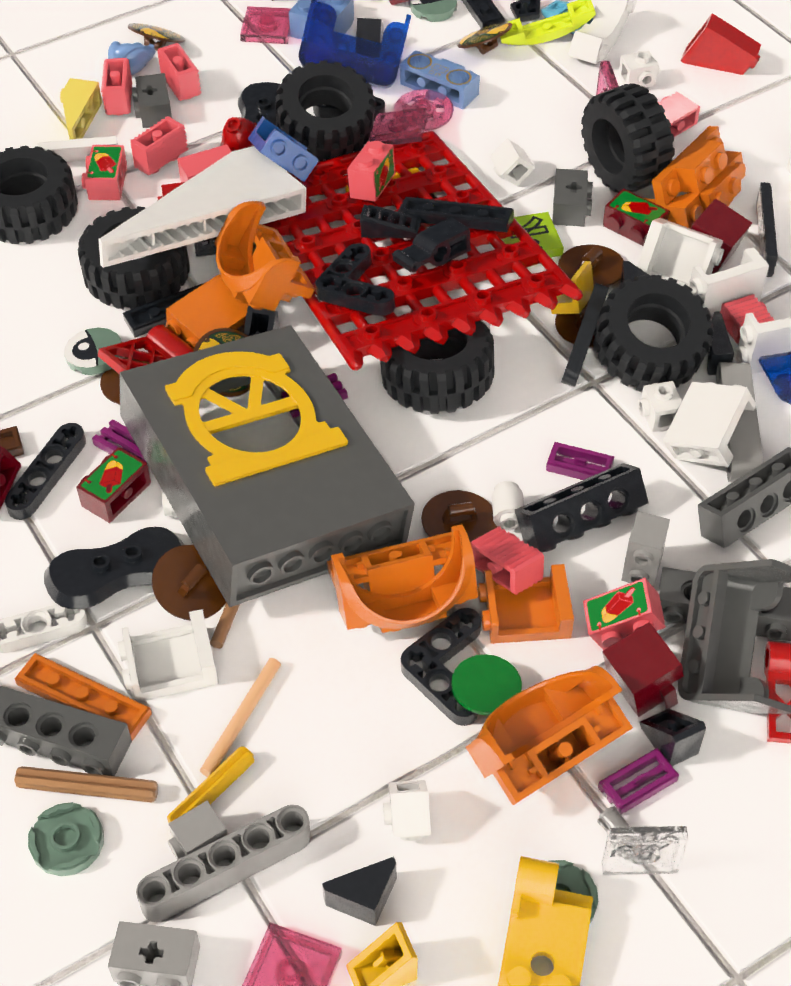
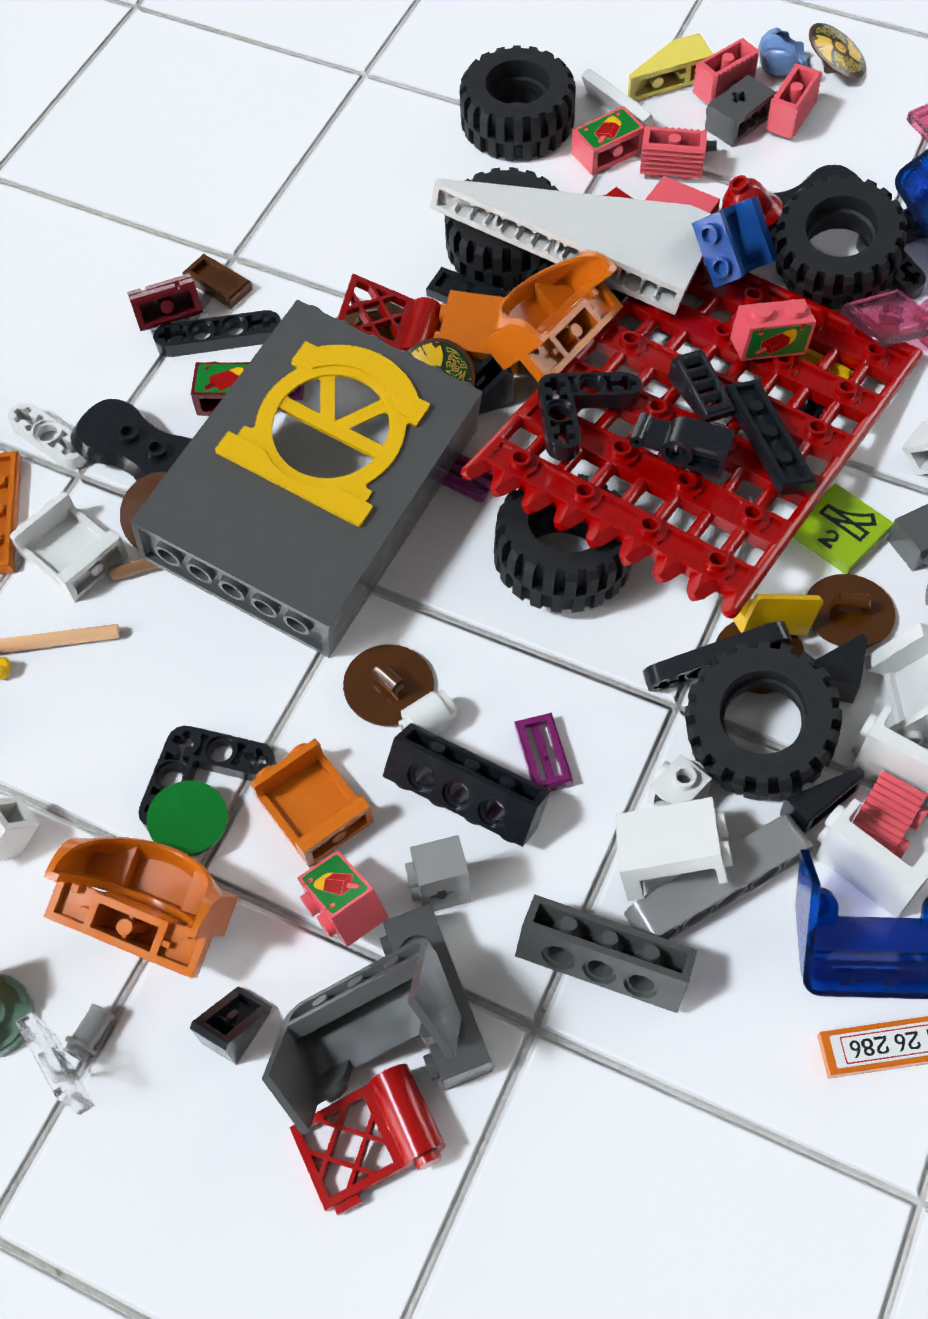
camera: 60 degrees right, 10 degrees up
tile [64,327,122,375] -> none
orange piece [327,524,478,633] -> none
coral brick [470,526,544,595] -> none
magenta tile [598,748,679,815] -> none
dark red plate [602,622,684,717] -> none

